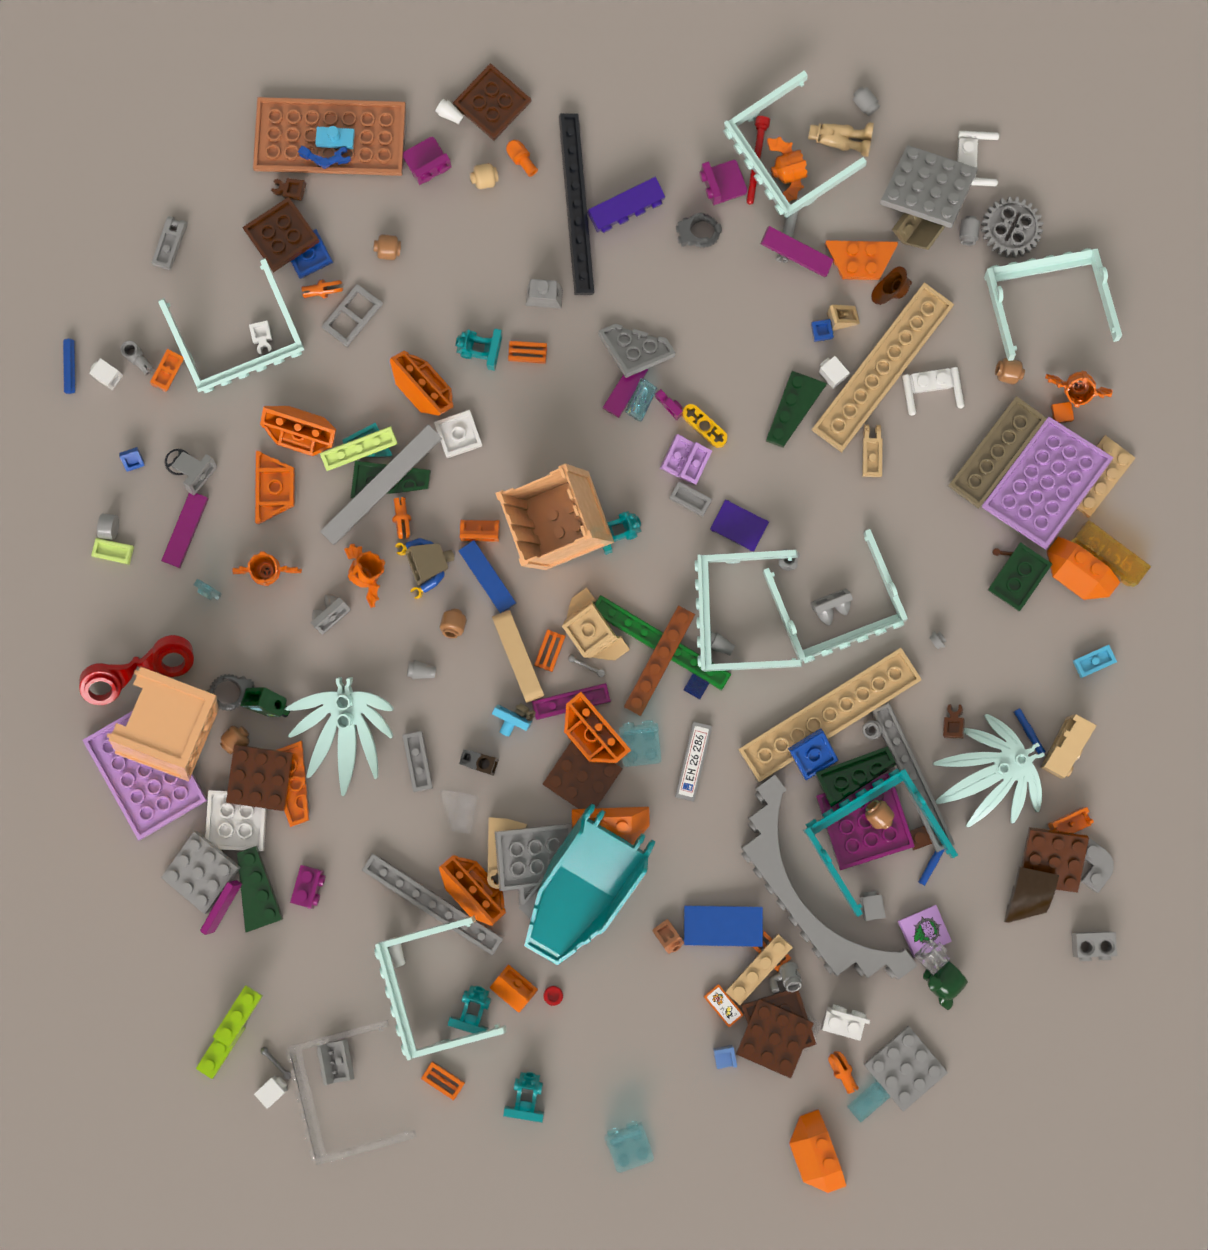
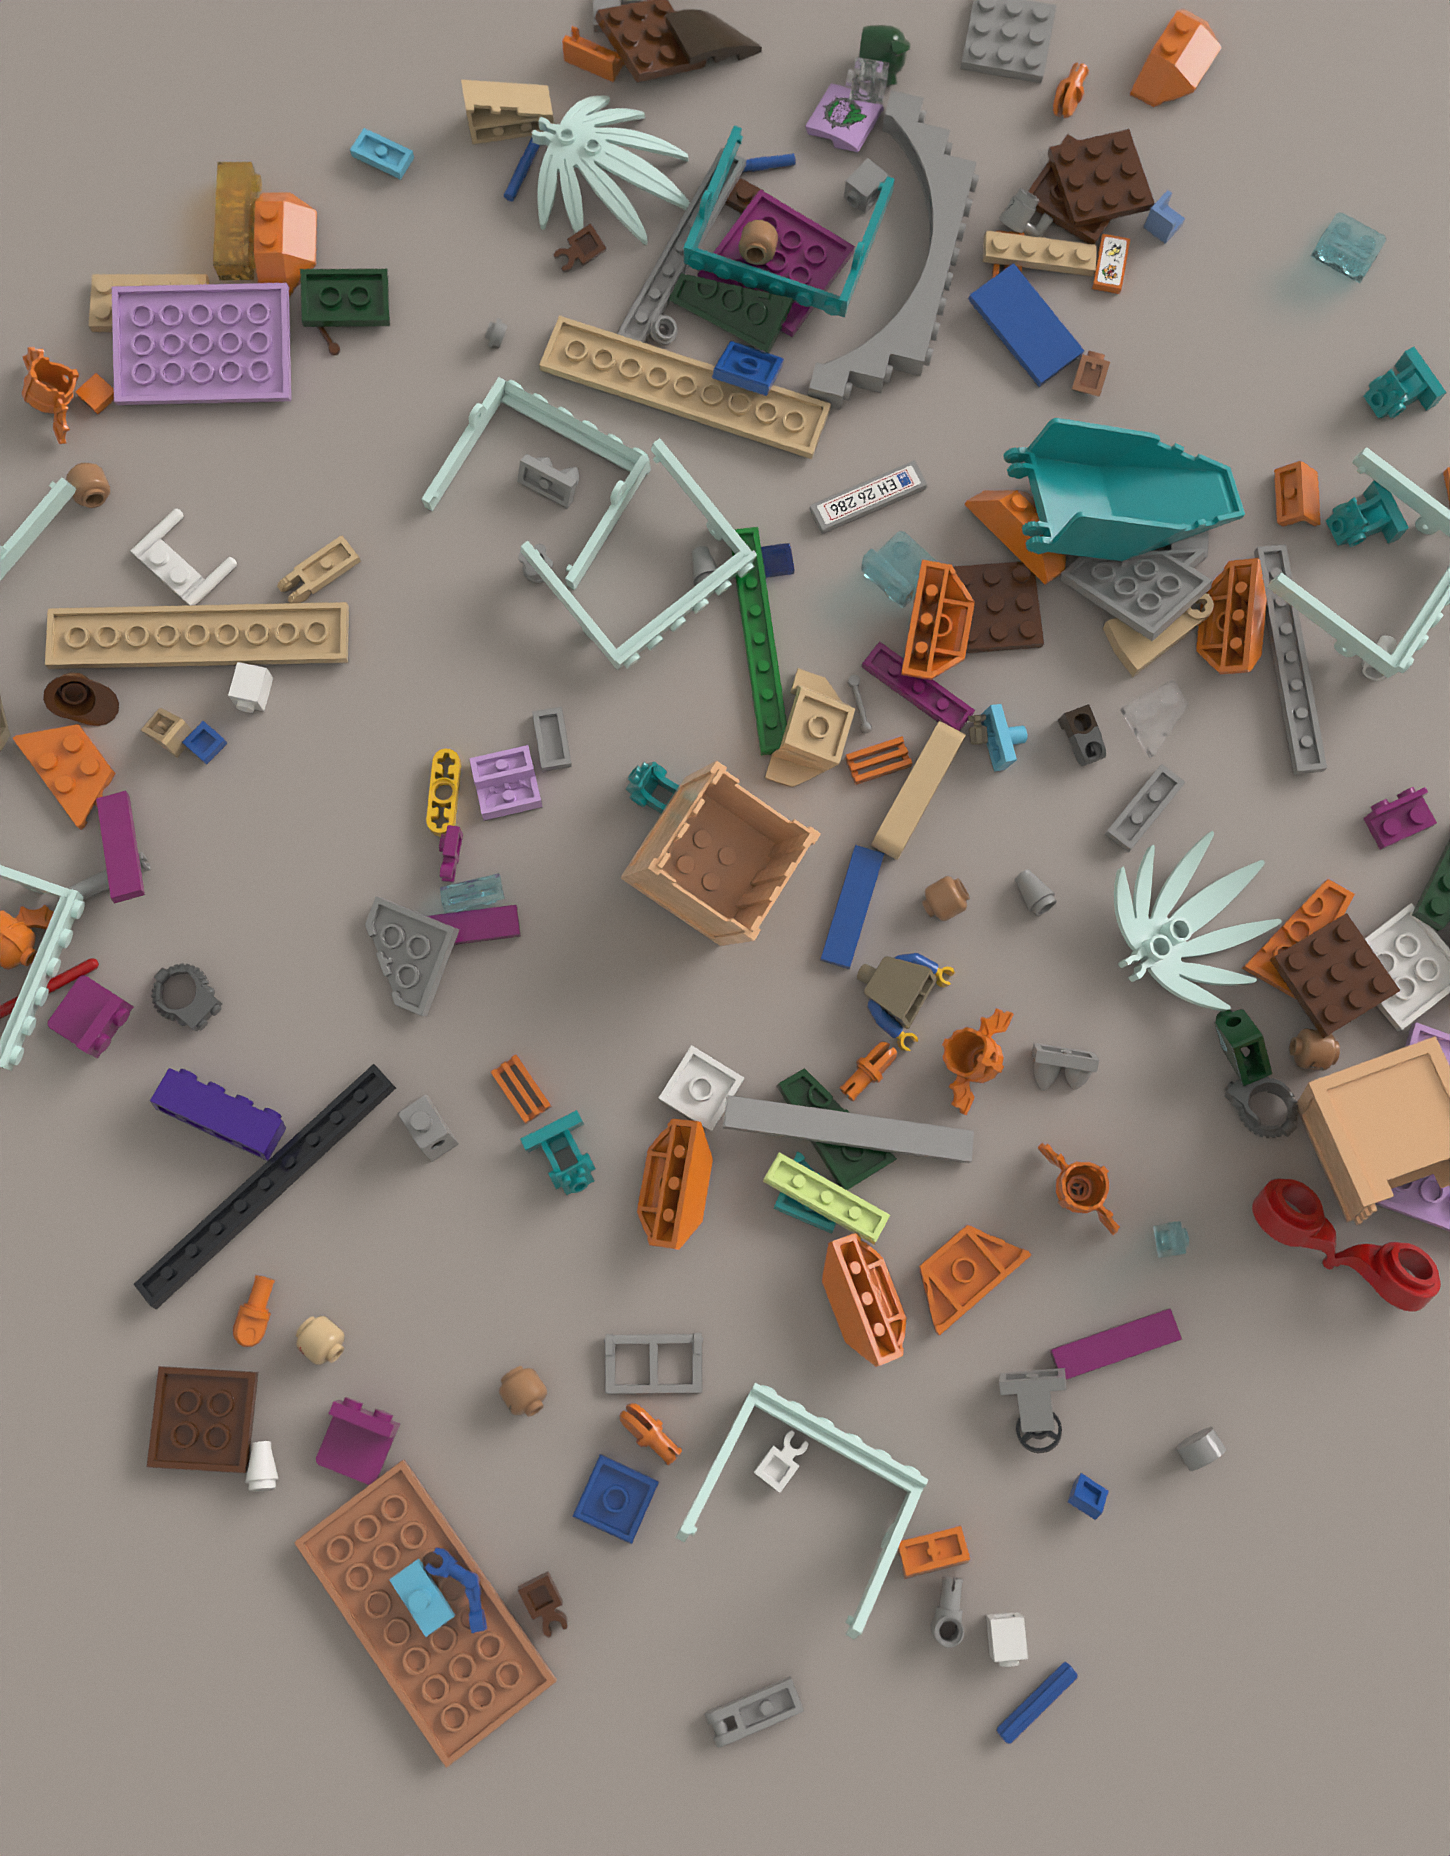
camera: 135 degrees left, 5 degrees down
yellowish green tile [91,538,134,565] -> none
reddish brown plate [242,197,320,273] -> none
orange hinge [460,520,500,542] -> none
red tile [544,986,563,1006] -> none
dark orange plate [624,605,696,716] -> none
dark purple piece [710,500,769,552] -> none
dark green wing [766,371,827,448] -> none
white bracket [822,1004,870,1041] -> none
clear light blue plate [847,1081,890,1123] -> none
dark tan plate [948,396,1047,509] -> none

